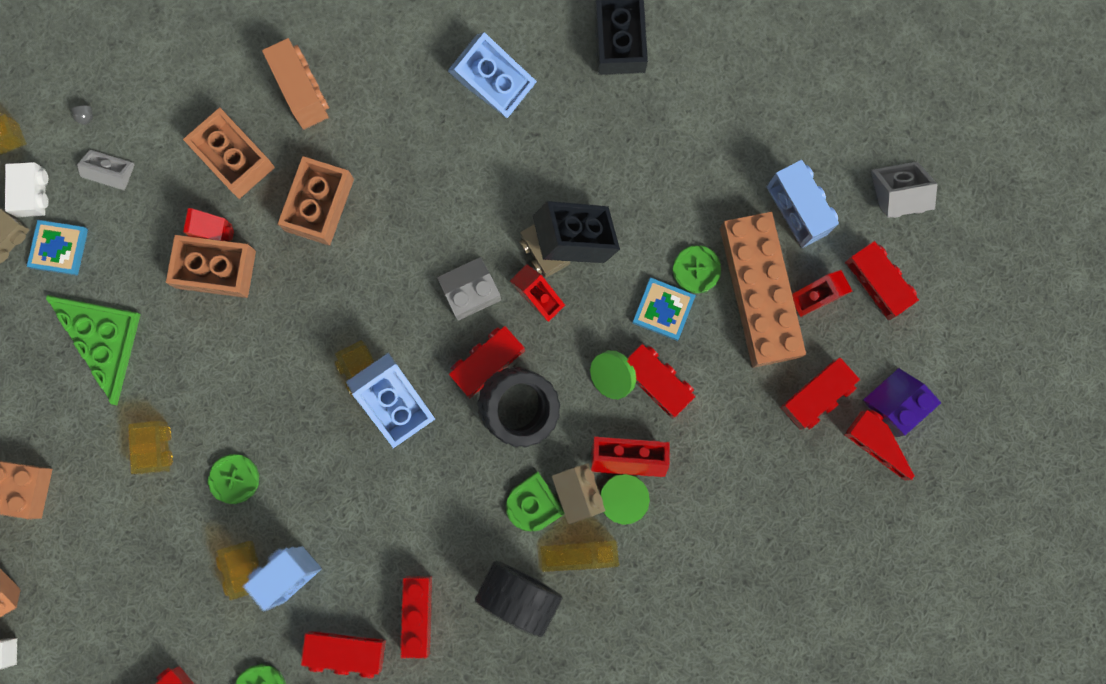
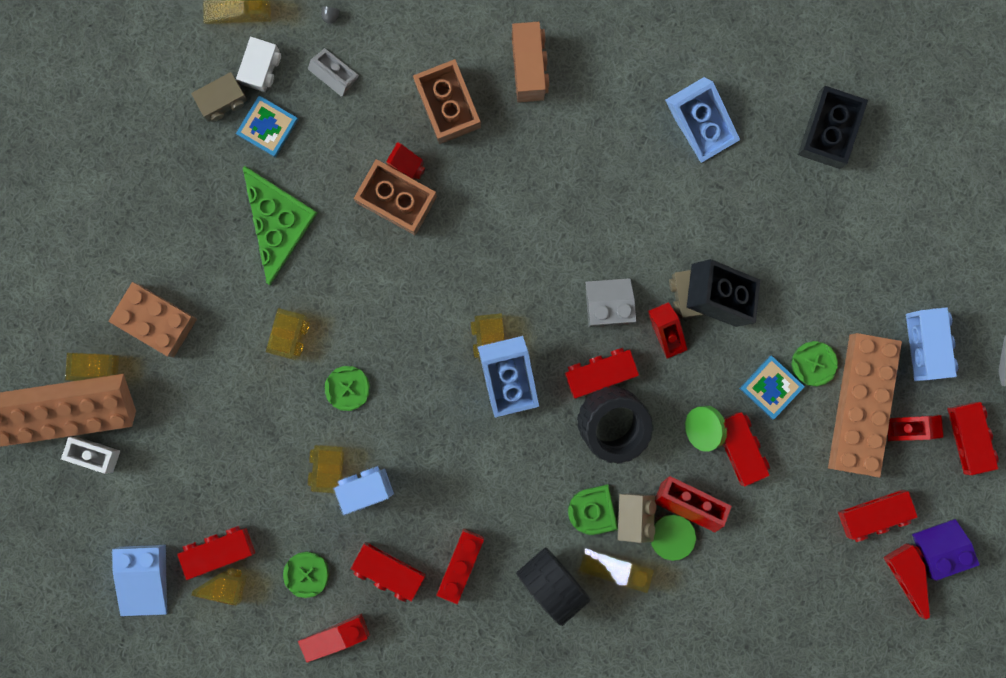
camera: 20 degrees right, 5 degrees up
nougat brick [278,156,354,246] -> none

